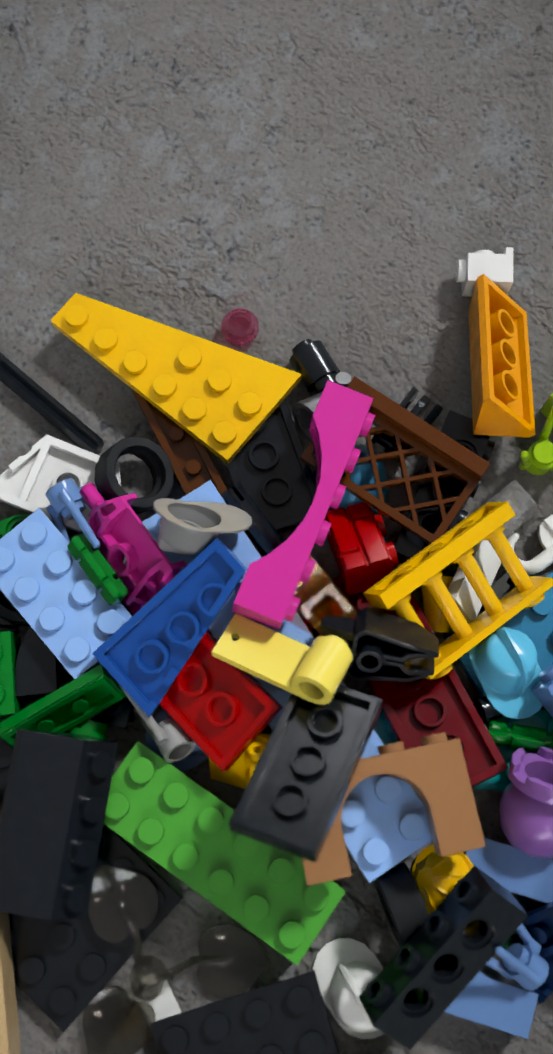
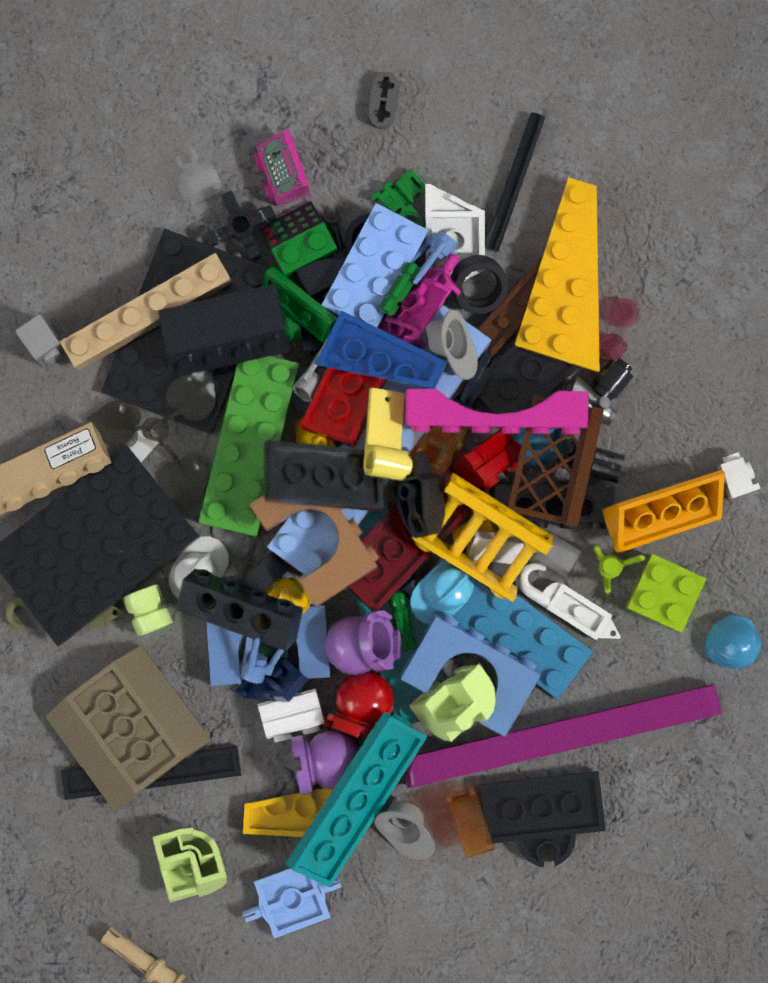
camera: 75 degrees right, 10 degrees up
none -> clear pink plate [599,333,627,360]

